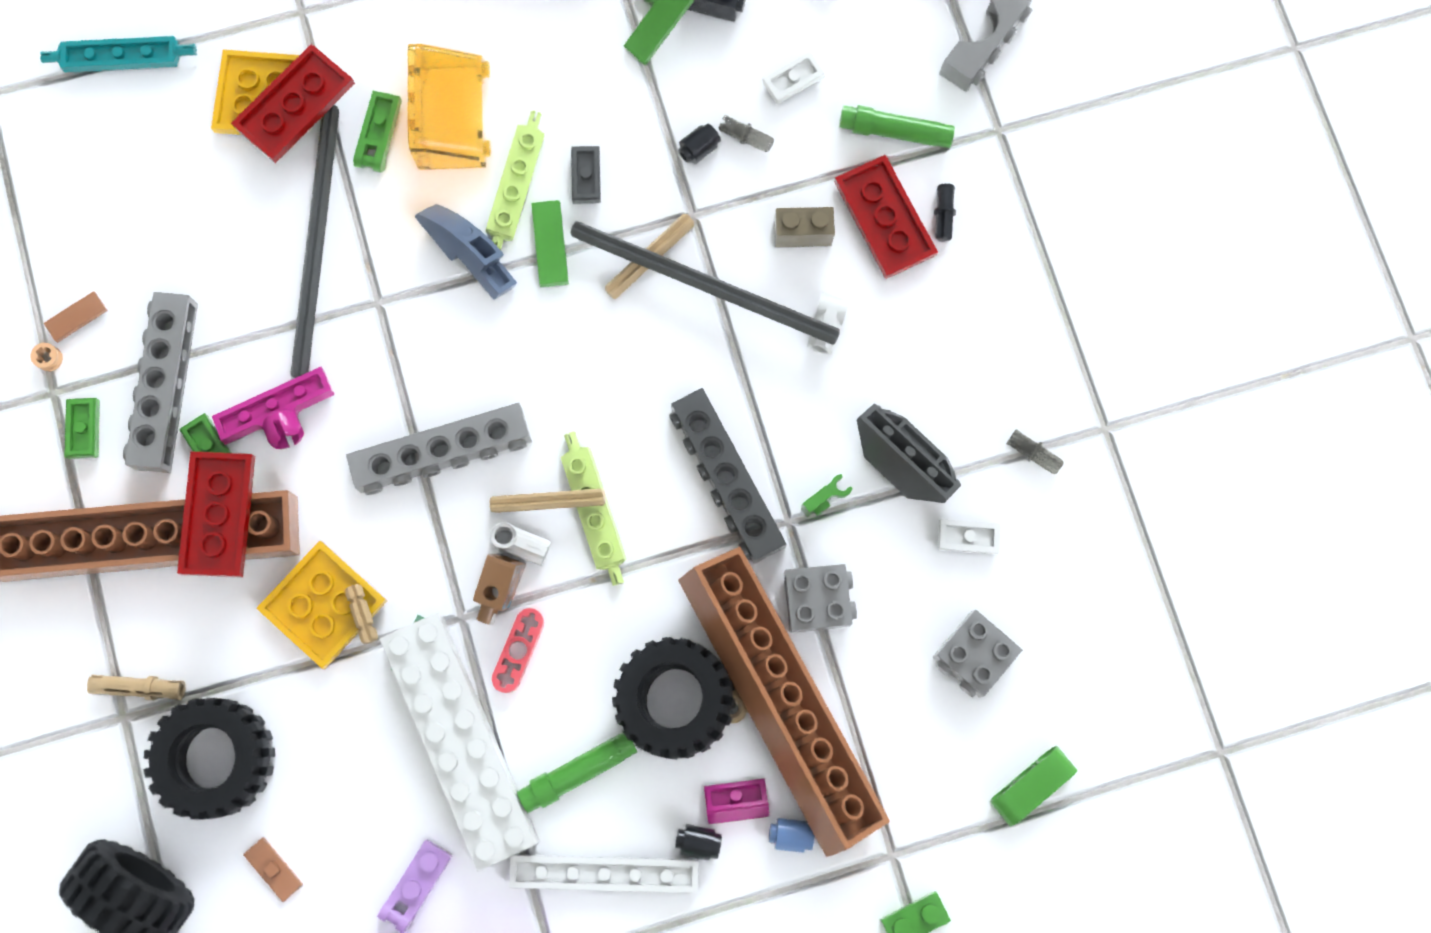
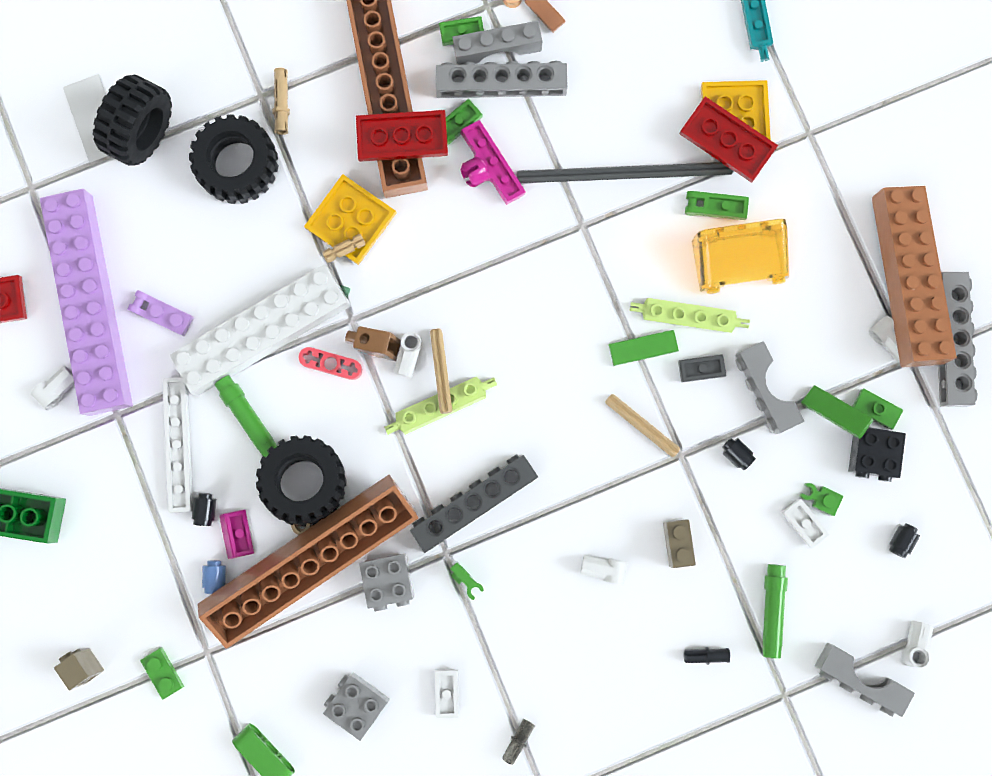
camera: 90 degrees right, 5 degrees up
nougat piece [243,837,303,902] -> none
light grey brick [346,402,532,495] -> none
sand blue slope [415,204,518,300] -> none
dark grey axle [570,221,840,345] -> none
clear smoke axle [718,114,774,153] -> none
red plate [834,154,938,279] -> none
dark grey wedge [856,403,962,503] -> none
none -> light grey arch [453,20,543,65]
none -> light grey arch [735,341,805,435]
none -> bright green plate [799,483,844,516]

